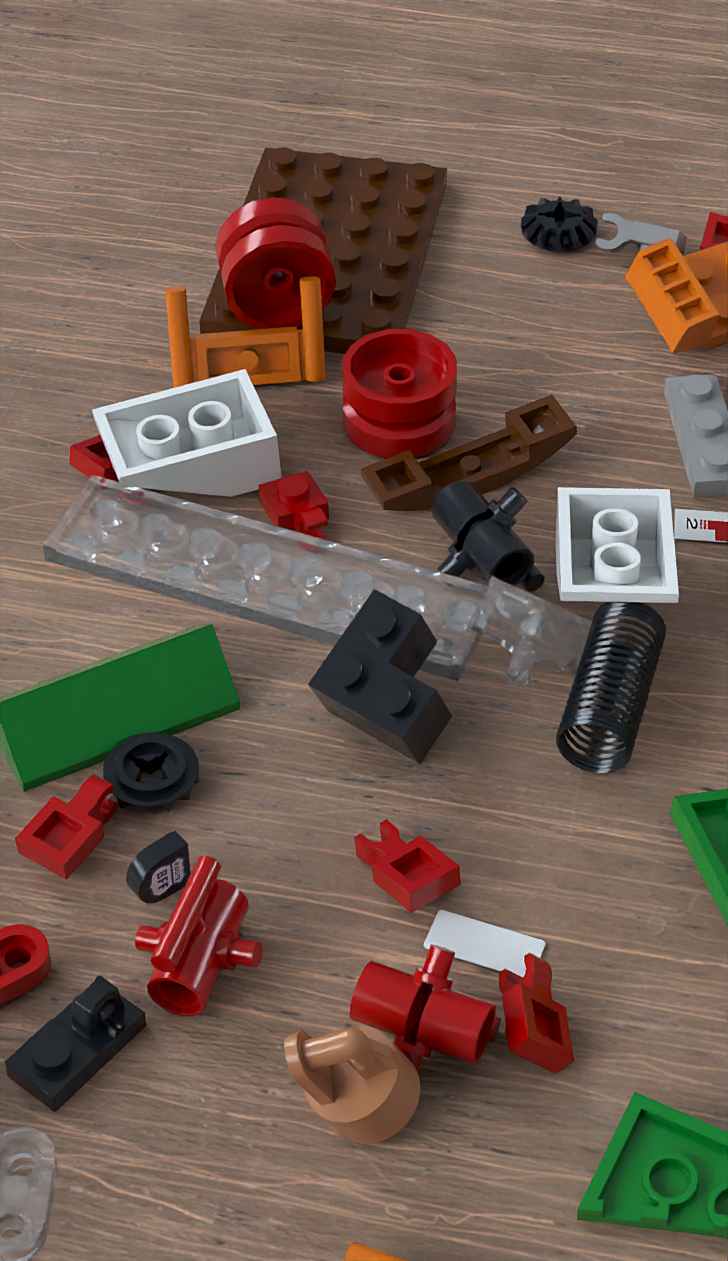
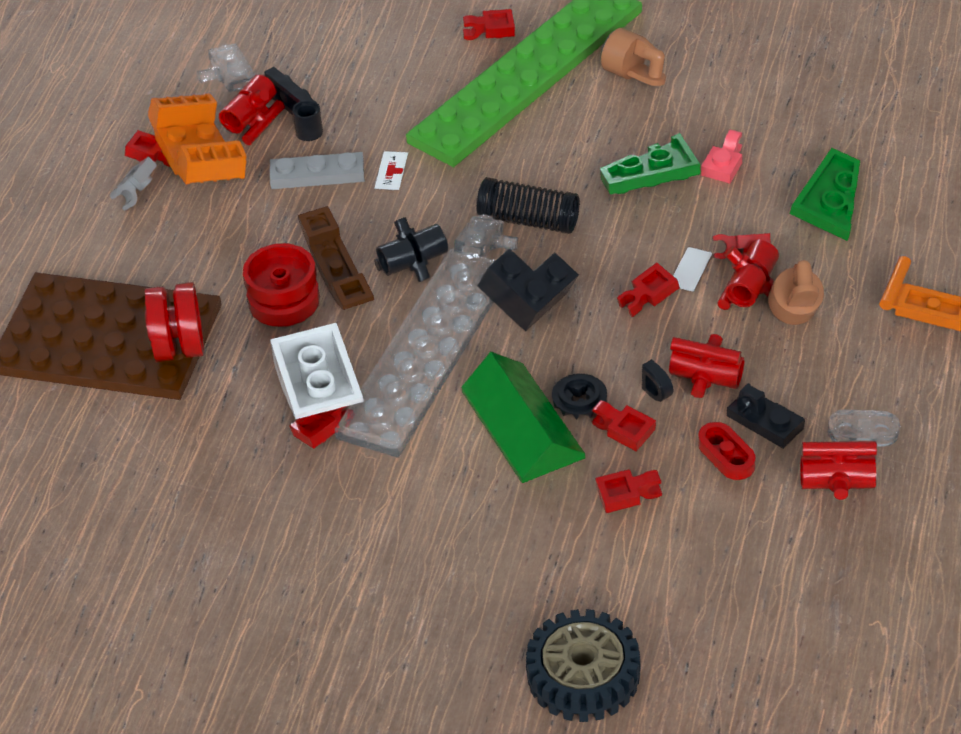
camera: 85 degrees left, 0 degrees up
orange plate [165,276,326,388] -> none
red plate [258,471,329,553] -> none
black gear [521,196,598,252] -> none
white slope [555,487,679,603] -> none

